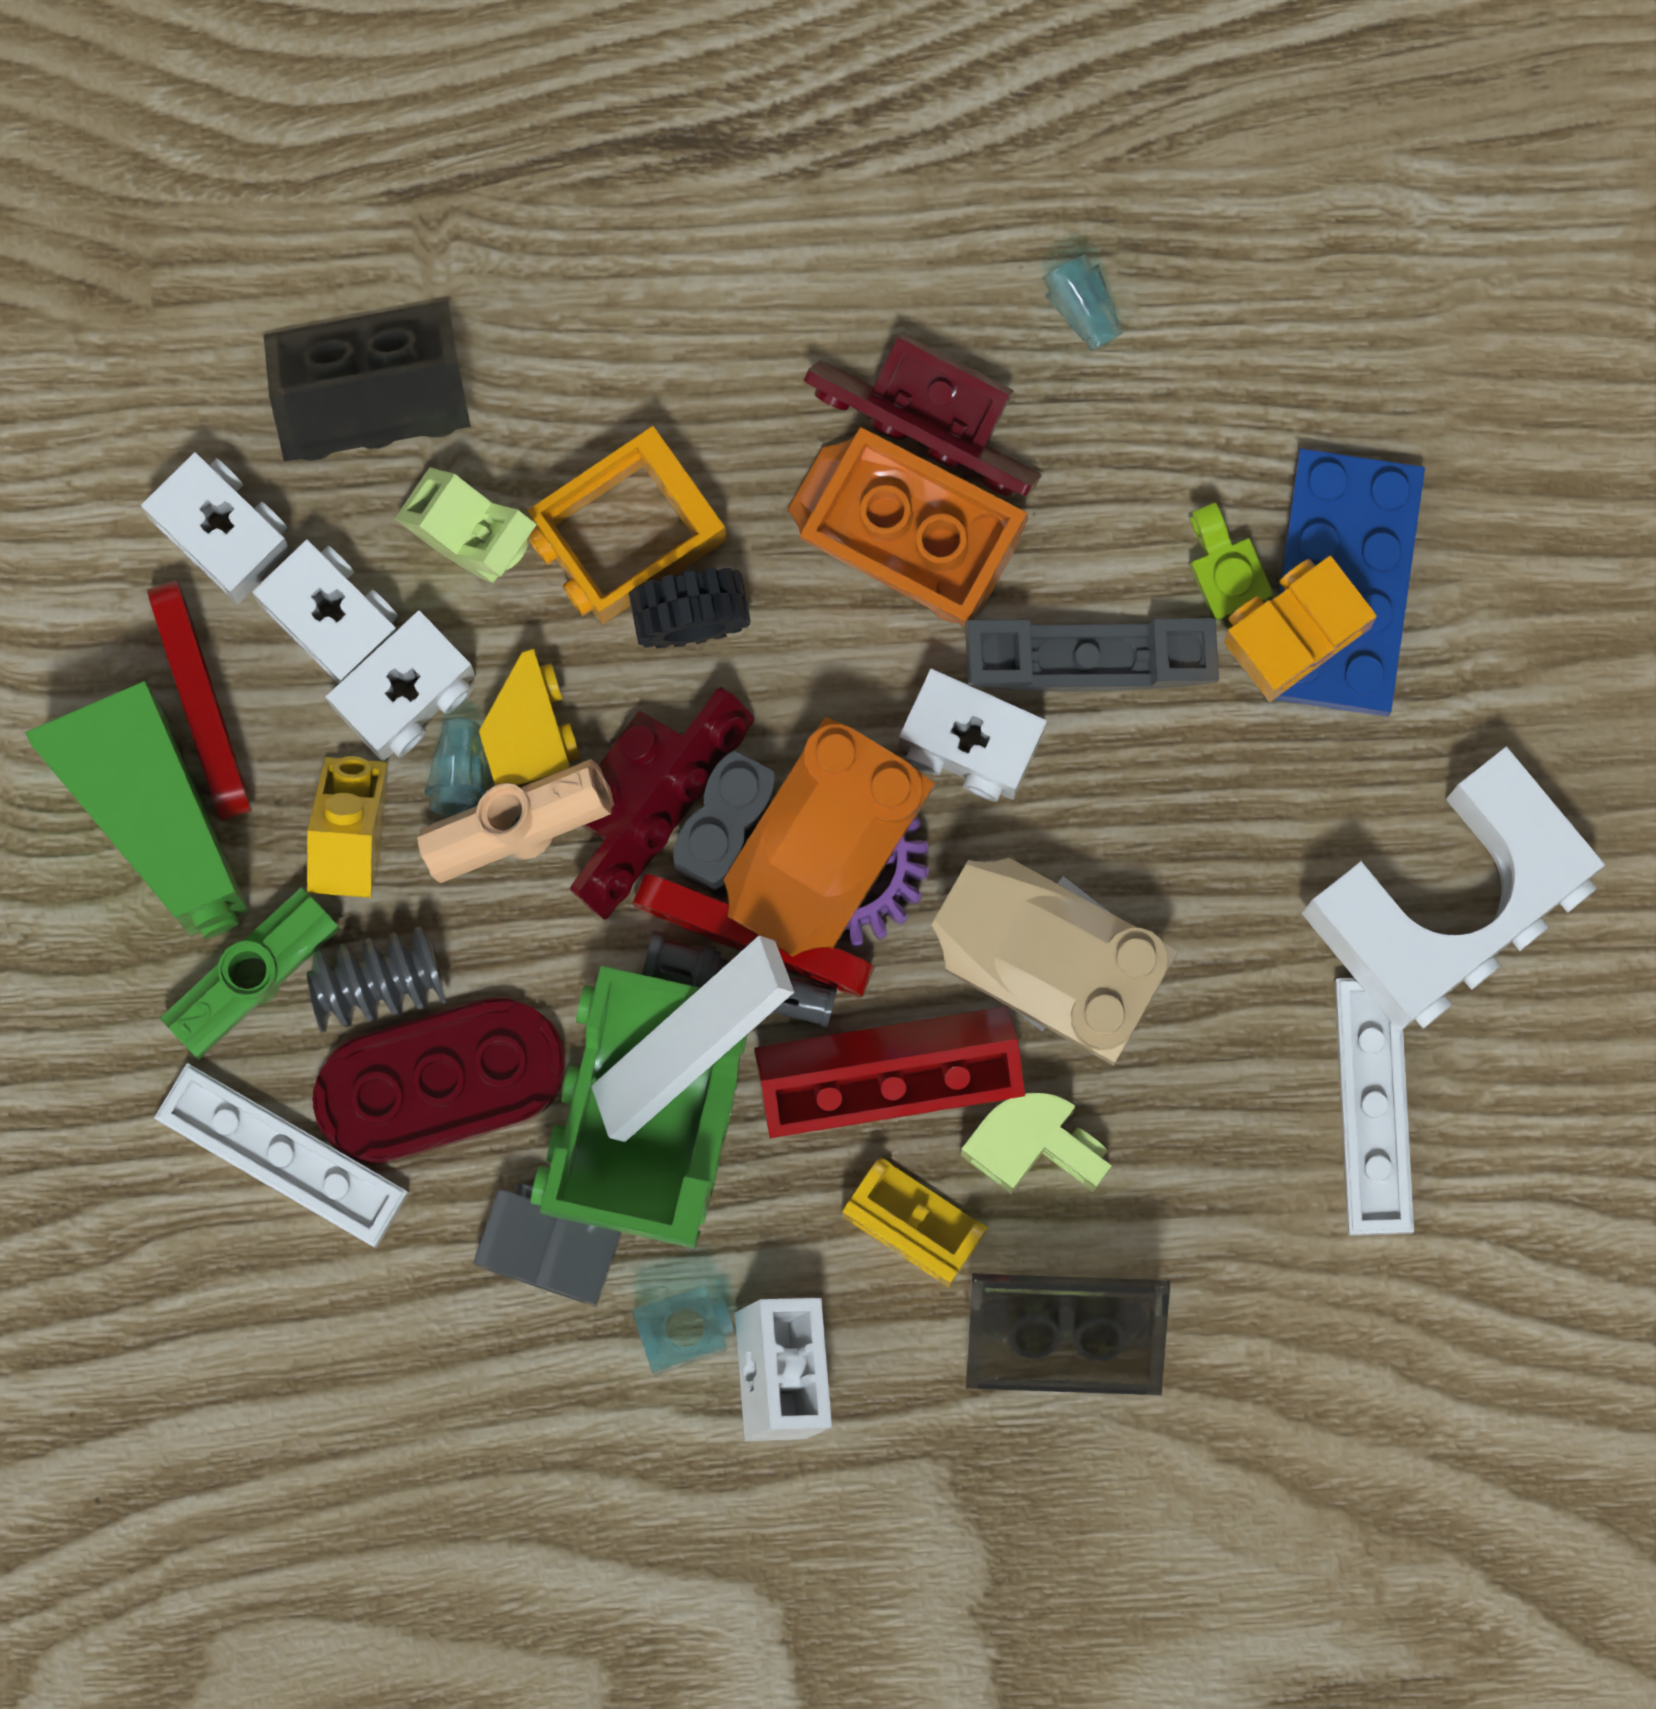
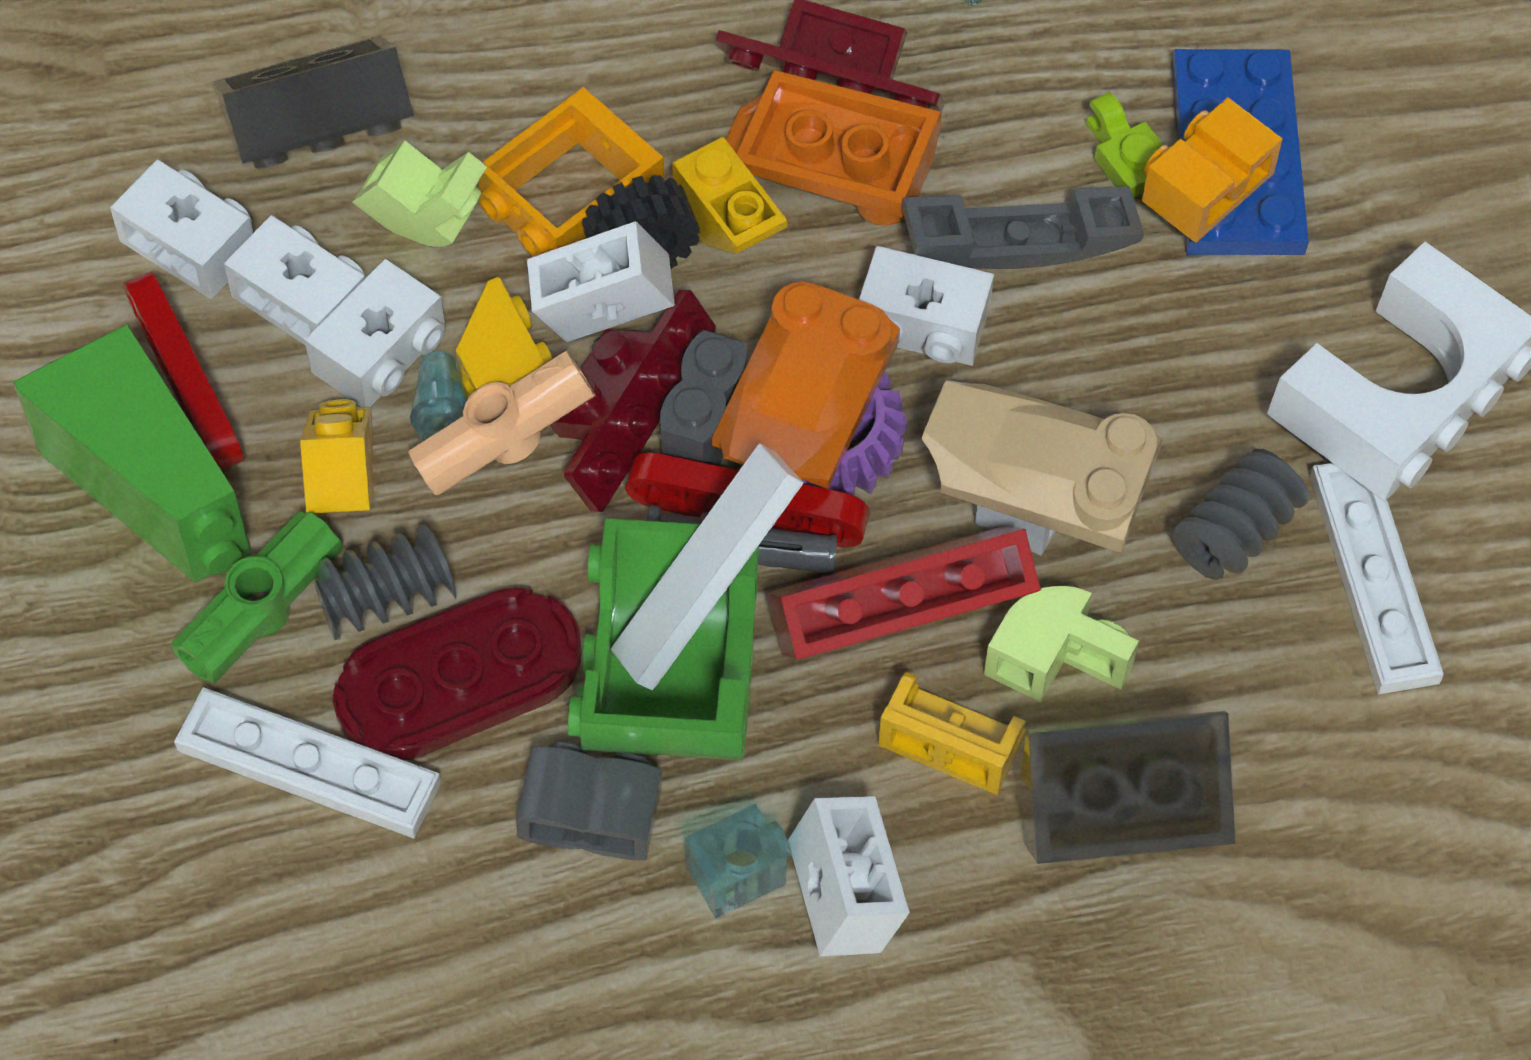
camera: 10 degrees left, 20 degrees down
none -> white brick [527,221,675,342]
none -> yellow slope [672,137,788,254]
none -> dark grey piece [1173,449,1310,580]

